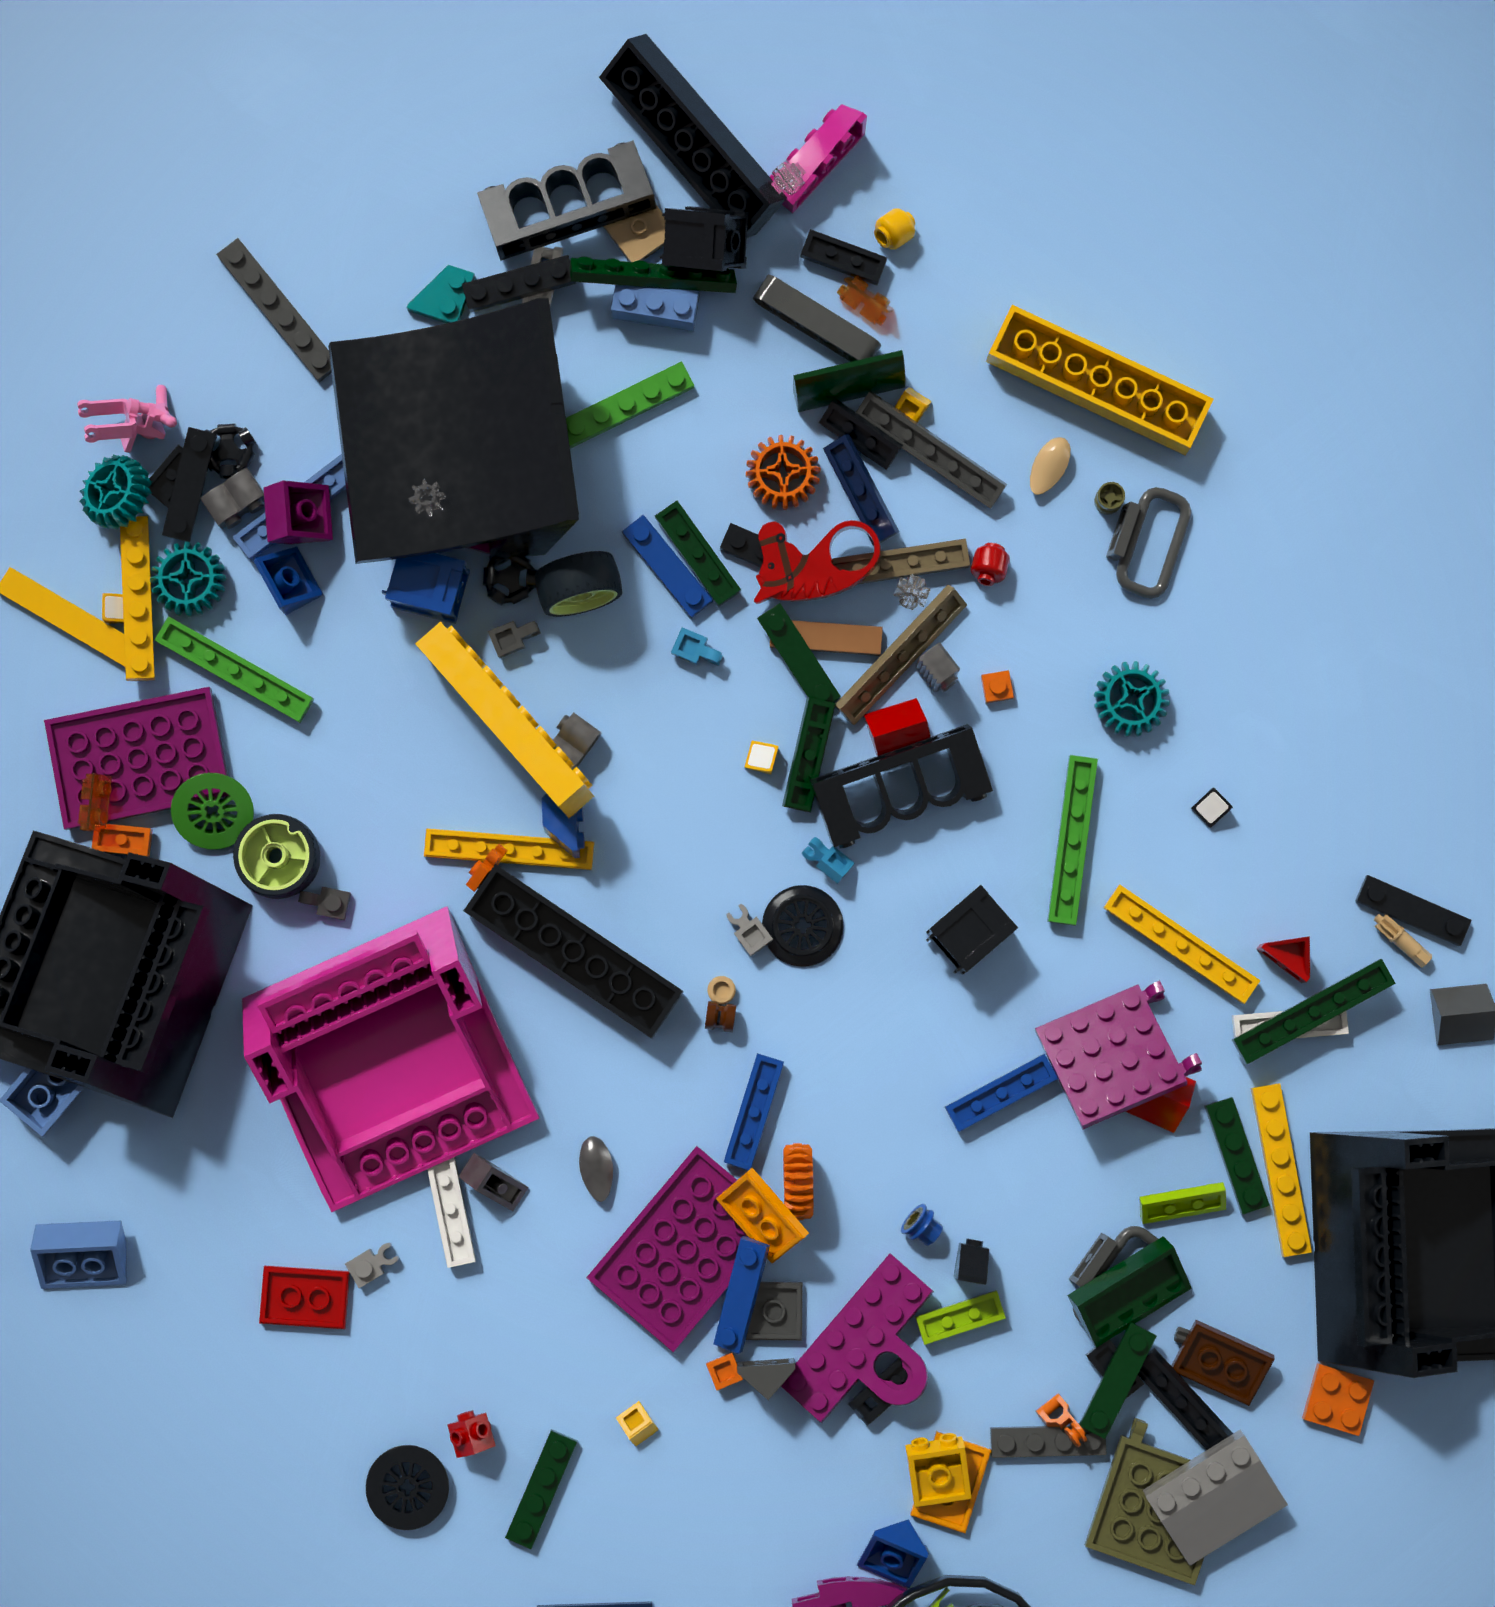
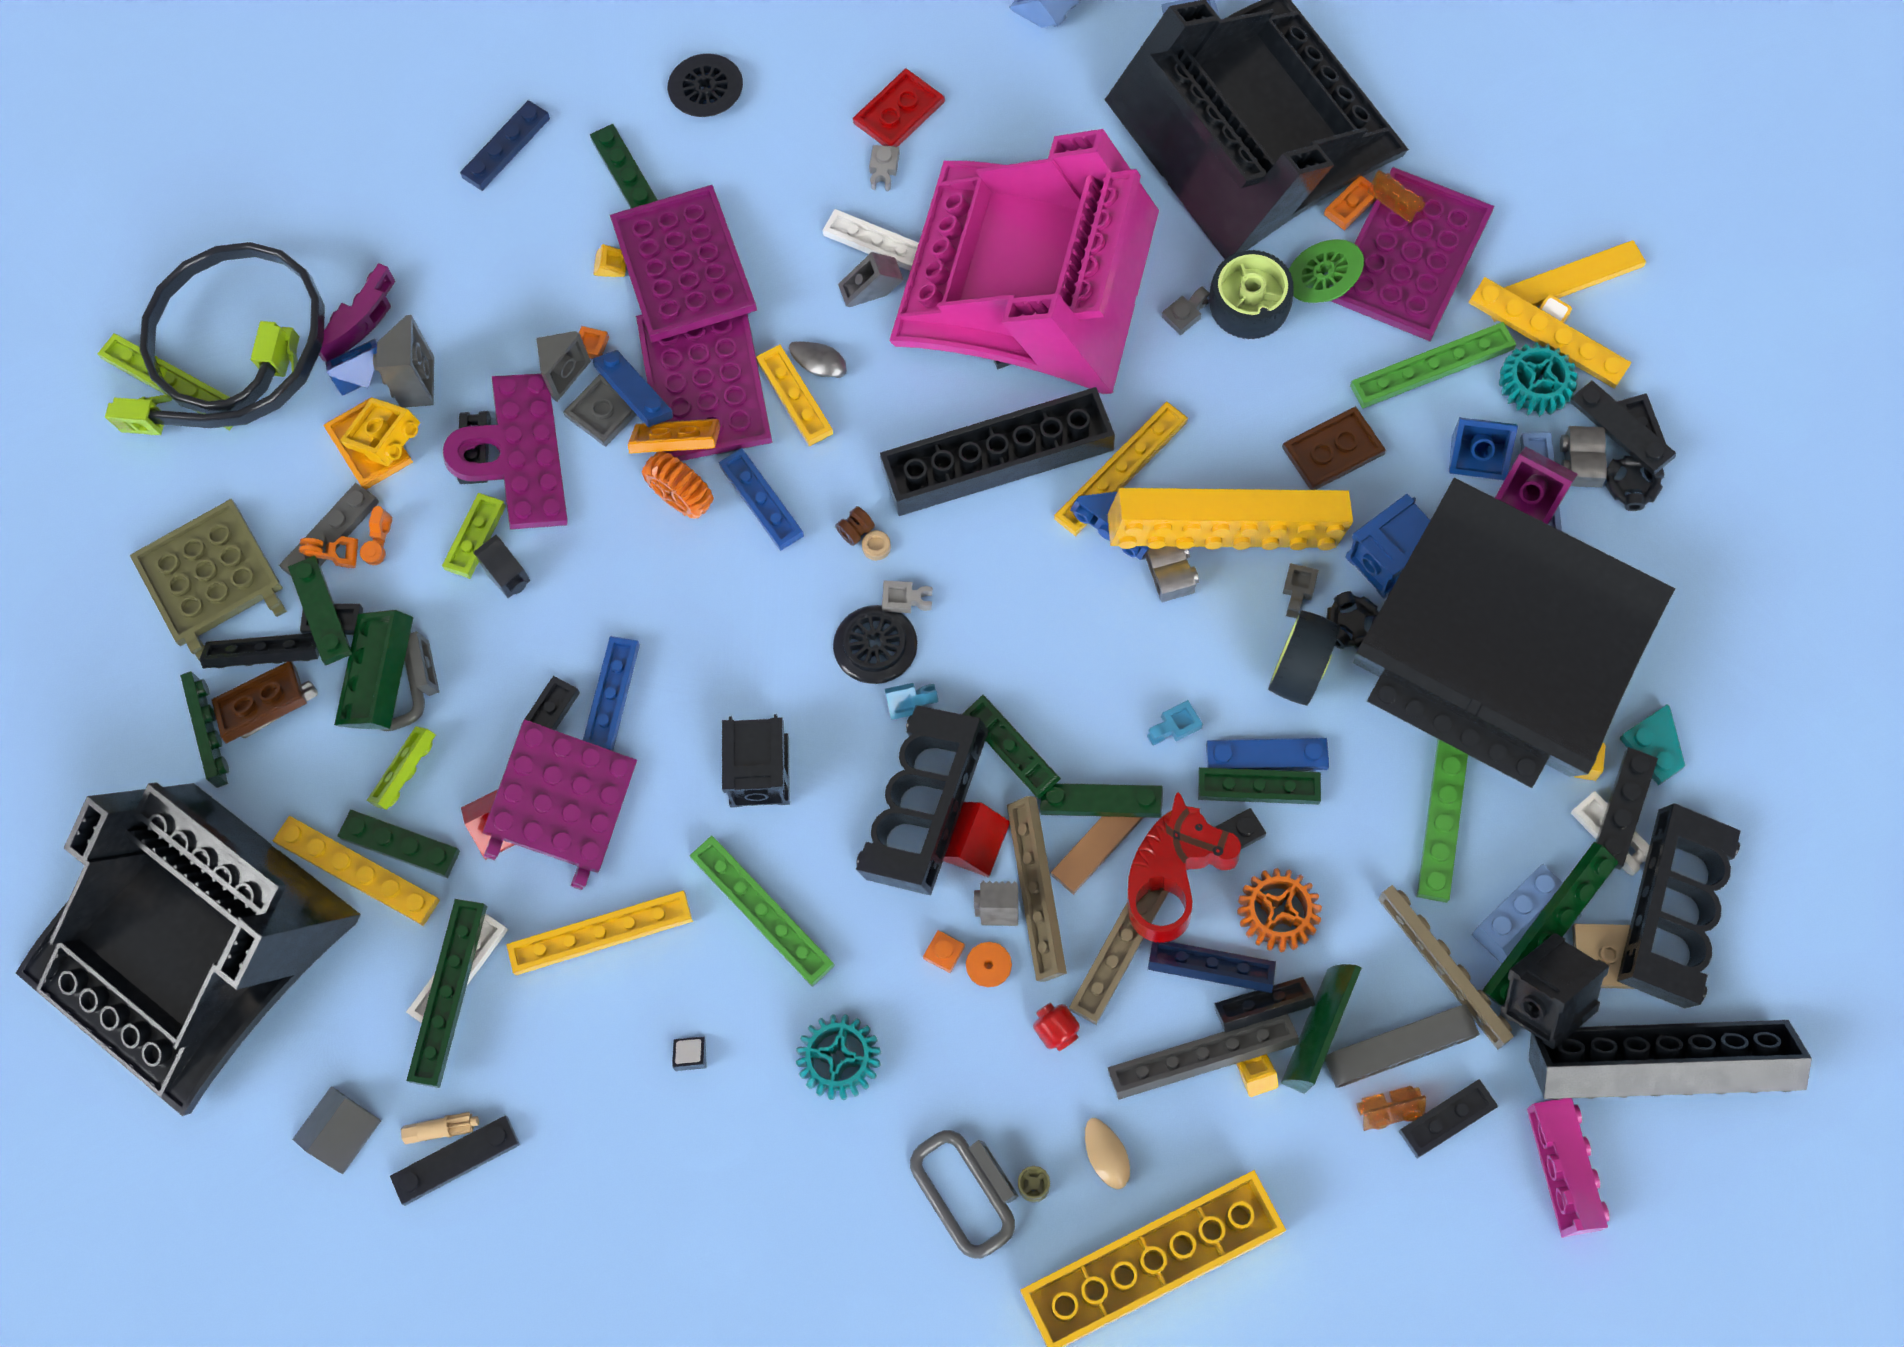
camera: 135 degrees right, 15 degrees down
bright pink piece [77,385,177,453] -> none
teal gear [79,454,152,530] -> none
dark grey plate [216,238,332,383] -> none
clear gear [409,479,446,517] -> none
red brick [447,1410,496,1458] -> none
orange plate [466,844,508,892] -> none
white slope [744,741,779,775] -> none
clear gear [771,161,806,196] -> none
yellow head [874,208,915,250] -> none
clear gear [894,574,931,610] -> none
blue piece [901,1204,943,1246] -> none
light grey slope [1143,1429,1288,1566] -> none
red slope [1257,936,1310,983] -> none
orange plate [1302,1363,1374,1436] -> none
none -> dark green plate [180,671,229,788]
none -> orange piece [360,506,392,565]
none -> dark grey slope [373,315,434,408]
none -> black plate [521,676,580,730]
none -> magenta plate [610,185,757,343]
none -> yellow plate [756,344,833,447]
none -> orange piece [966,942,1012,988]
none -> reddish brown tile [1282,406,1386,490]
none -> dark tan plate [1378,885,1514,1050]

